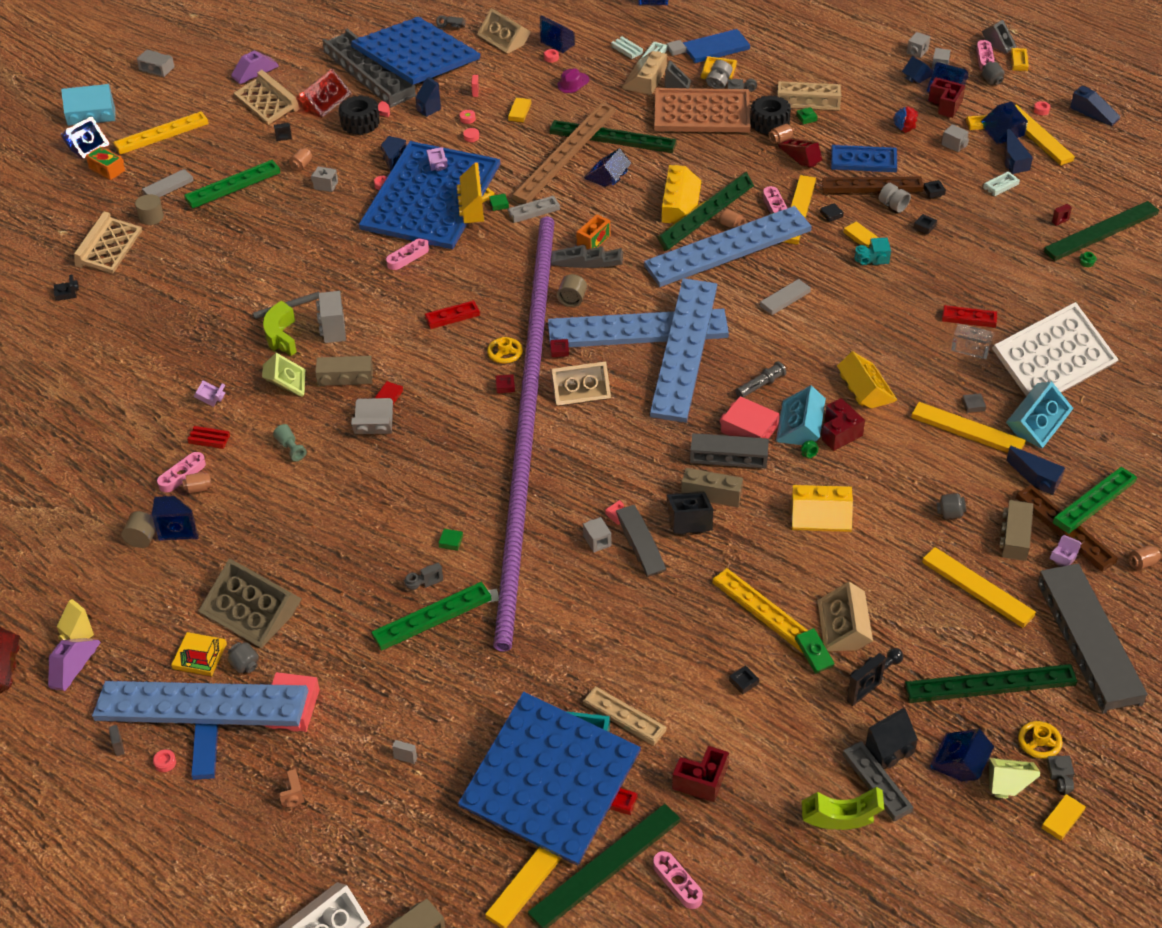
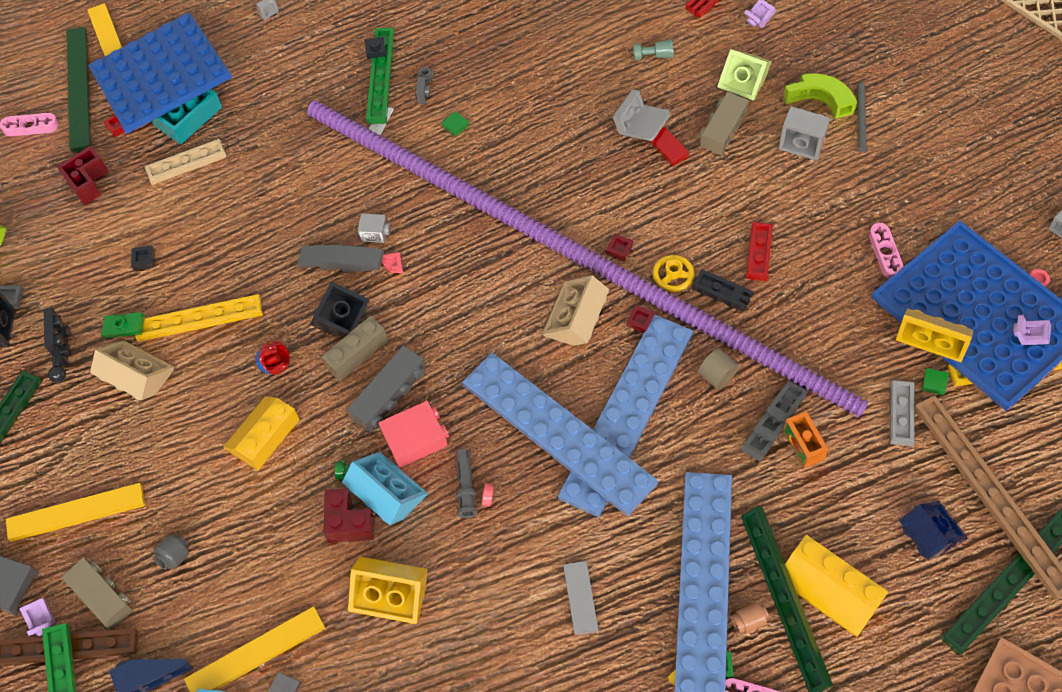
camera: 125 degrees right, 15 degrees up
none -> red piece [255,341,290,375]
none -> black plate [364,37,386,59]
none -> coral tile [482,483,494,507]
none -> black hinge [692,269,754,311]

